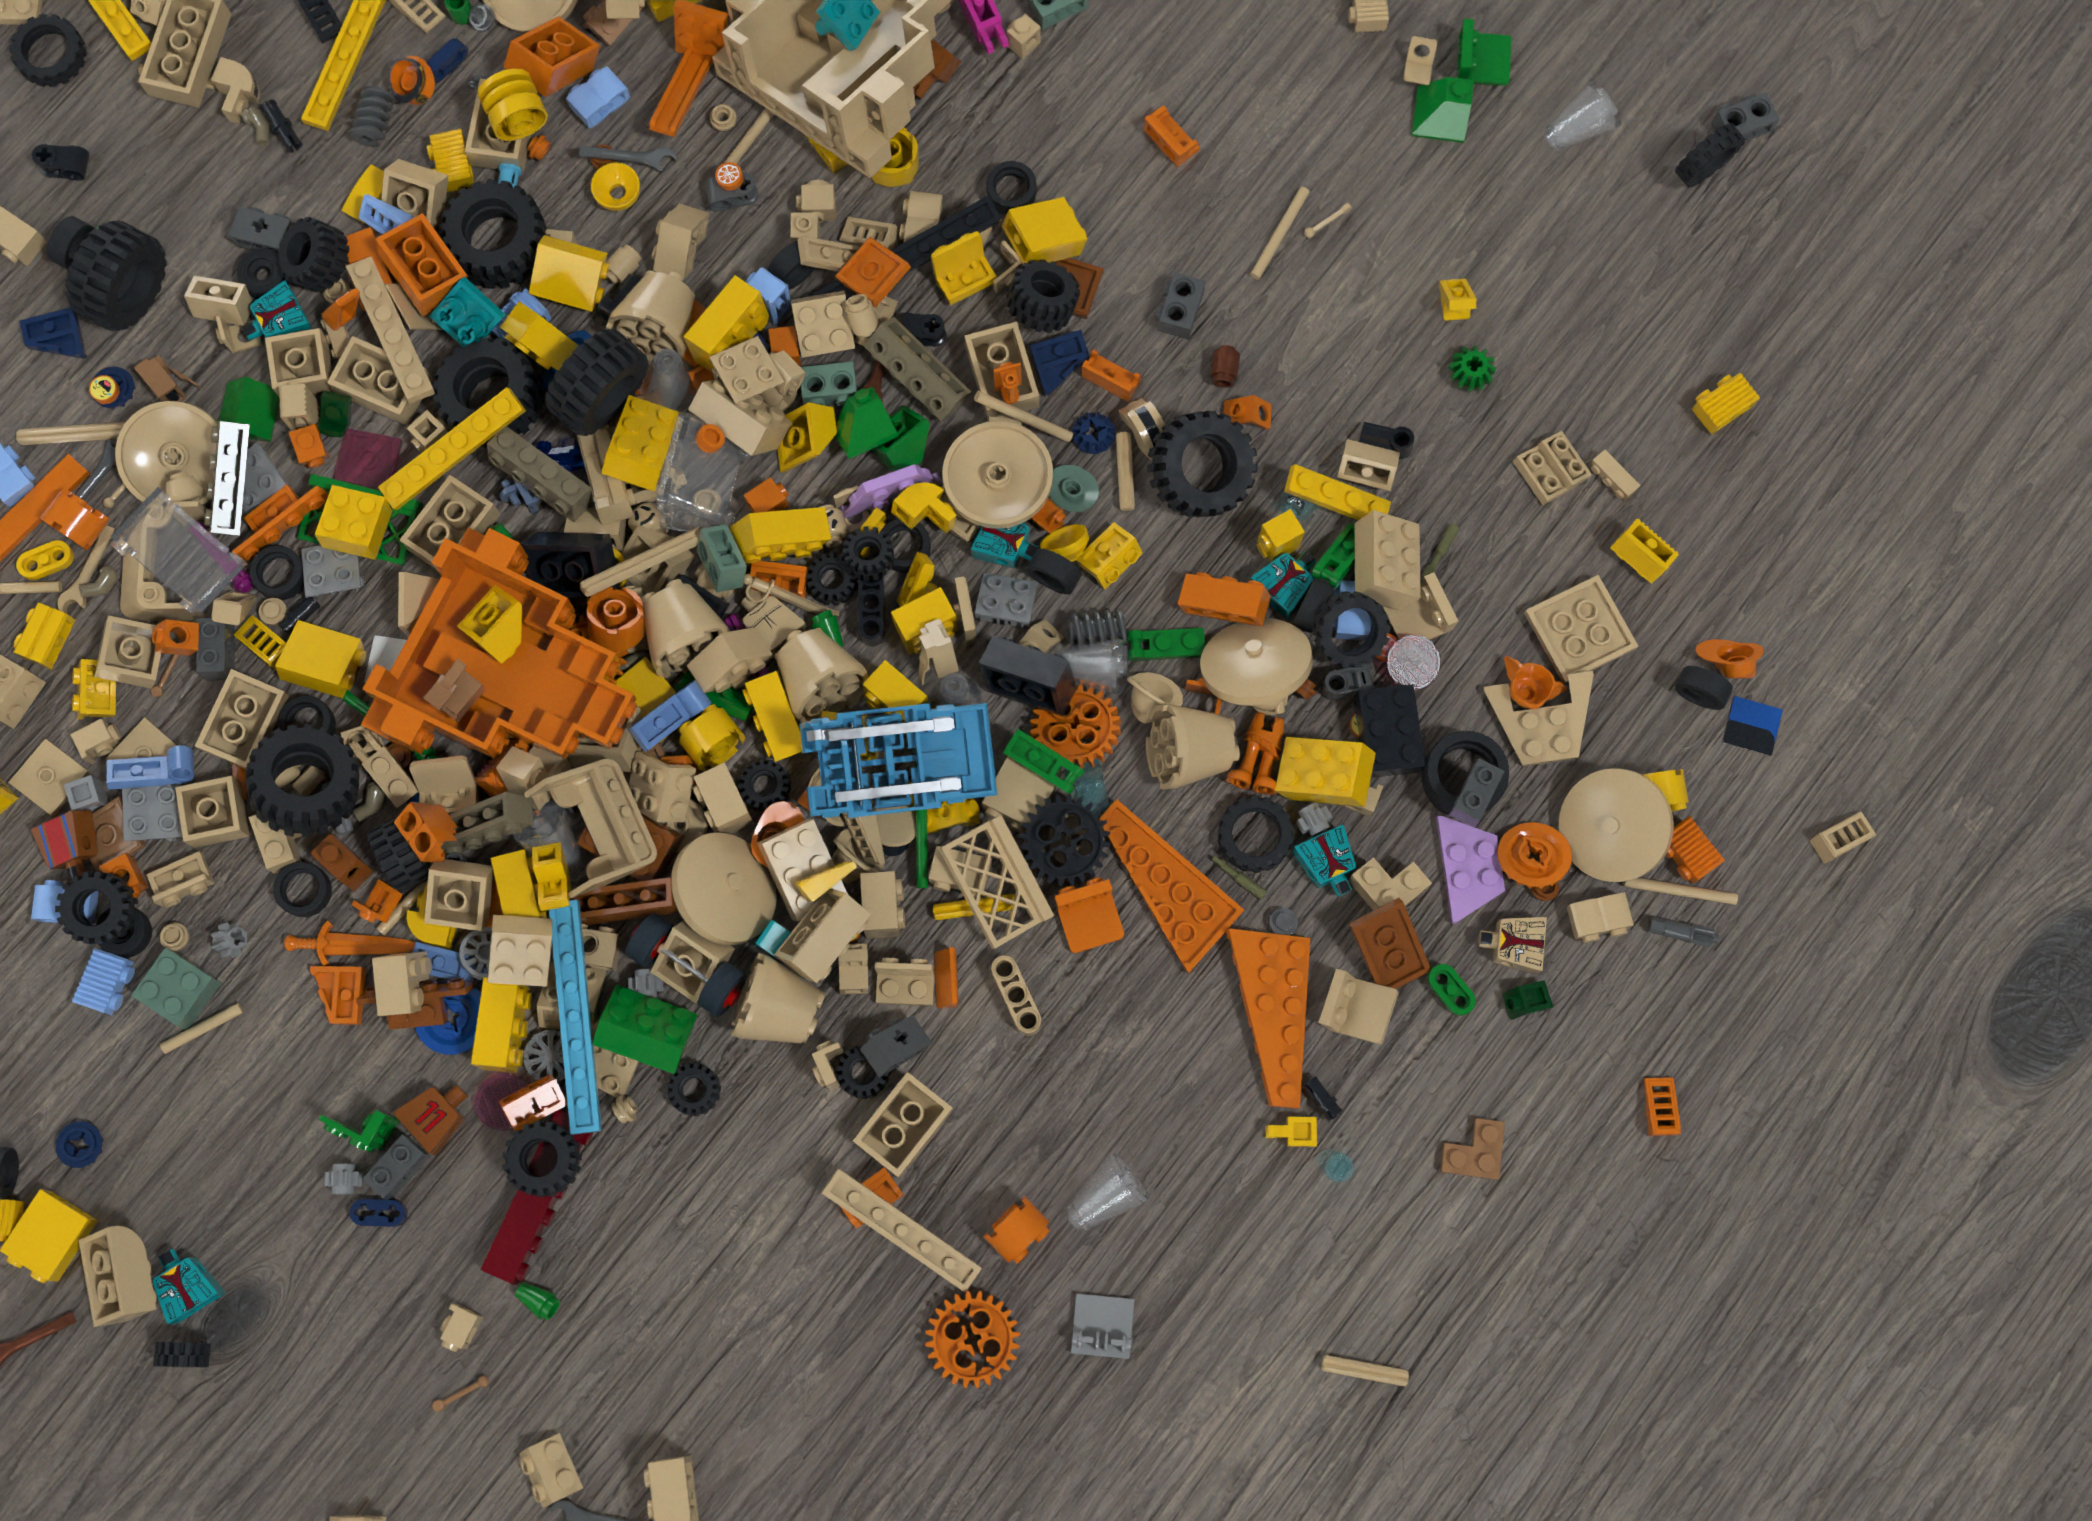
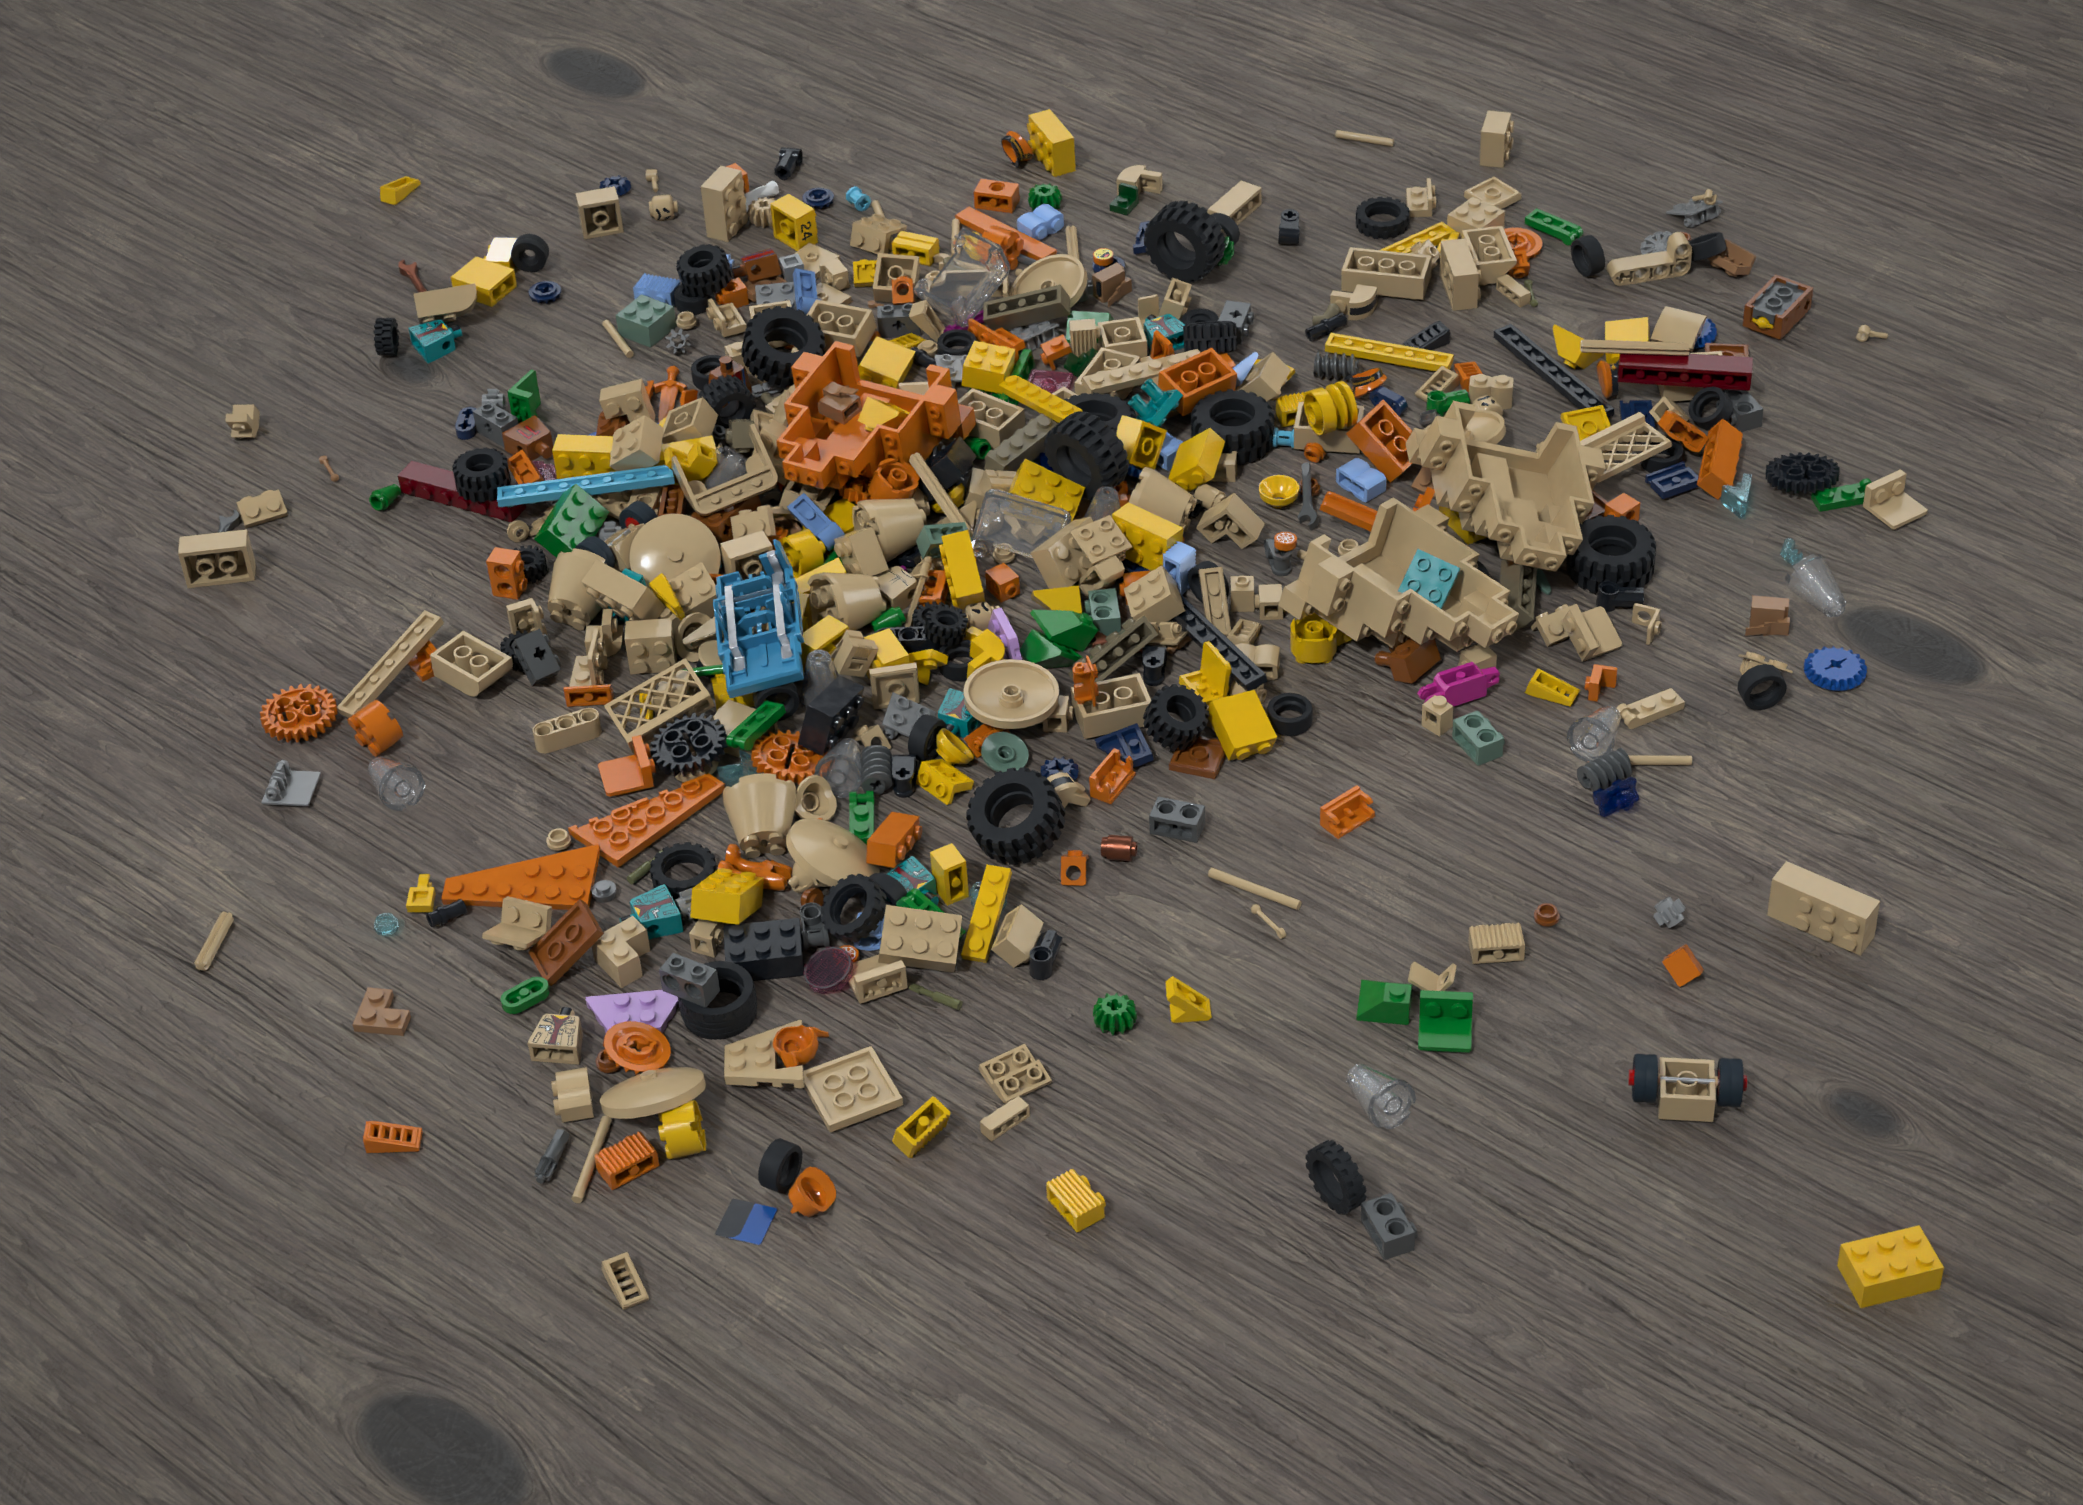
camera: 95 degrees right, 35 degrees down
tan cone [165,472,204,502] -> none
orange piece [394,802,457,862] -> none
tan brick [440,1304,484,1352] -> none
orange tile [695,424,725,453] -> none
orange tile [835,237,911,308] -> none
tan brick [845,294,879,337] -> none
tan bar [974,391,1073,442] -> none
dark green bracket [1502,980,1553,1020] -> none
none -> orange brick [486,547,528,600]
none -> tan plate [546,828,571,851]
none -> black piece [891,754,917,798]

